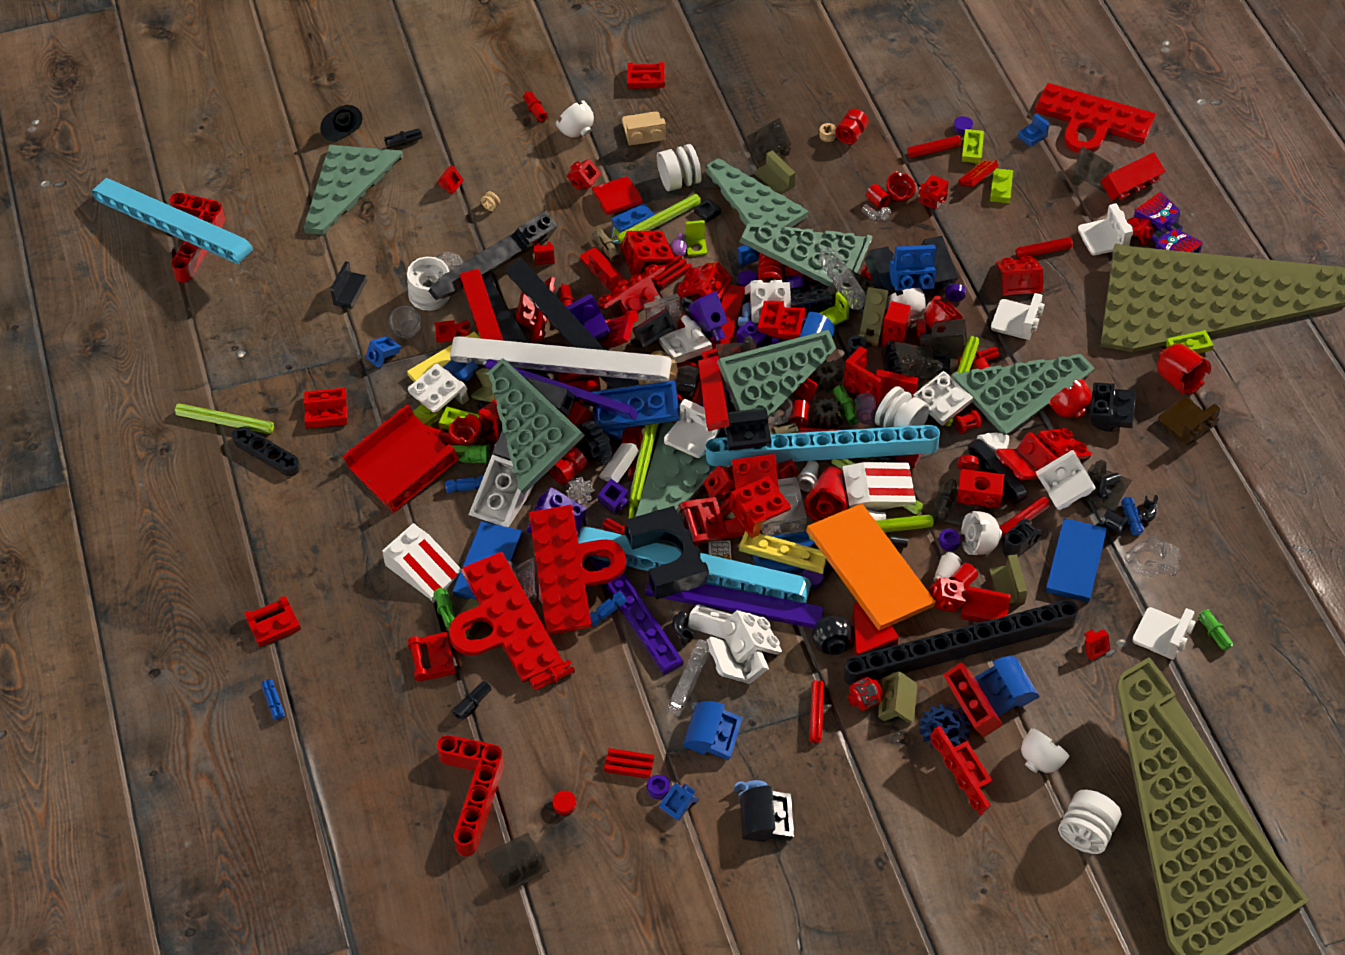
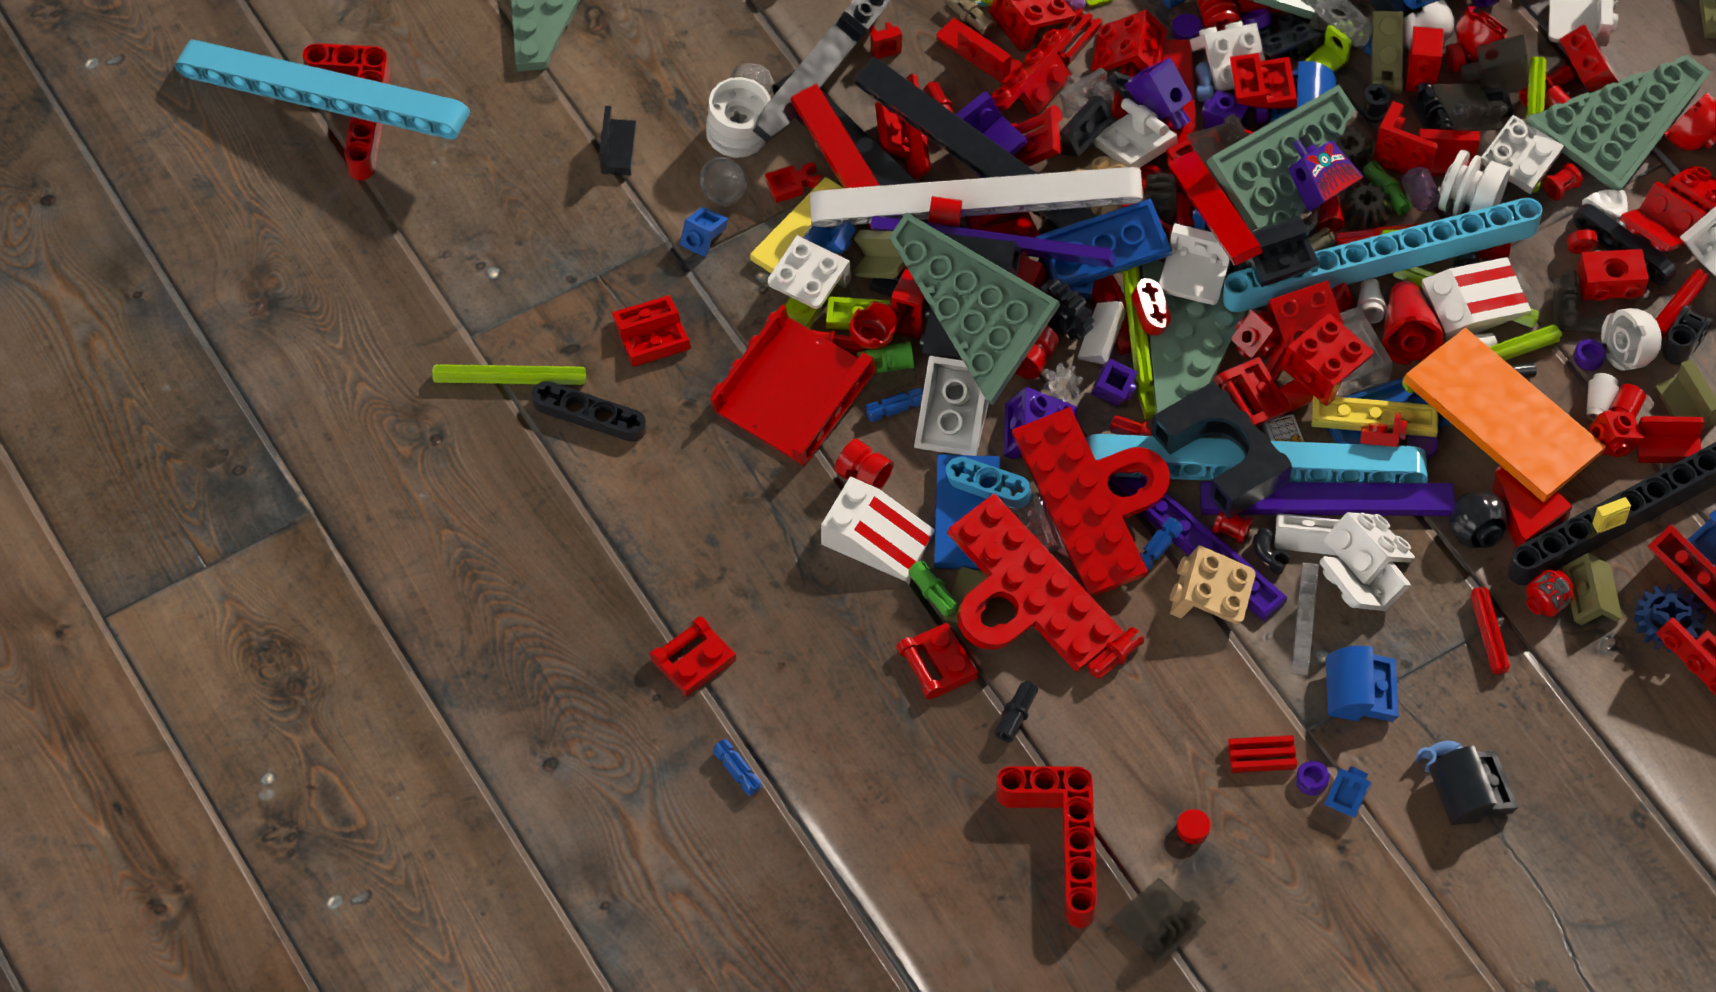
camera: 15 degrees left, 5 degrees up
none -> red wheel [834,438,894,490]
none -> red beam [928,196,962,227]
none -> dark azure beam [946,457,1032,508]
none -> red beam [1131,278,1171,336]
none -> tan bracket [1170,545,1255,624]
none -> red bush [1213,511,1254,545]
none -> torso [1289,134,1363,212]
none -> red bracket [1360,412,1407,447]
none -> red brick [1559,24,1619,93]
none -> light yellow tile [1592,497,1631,533]

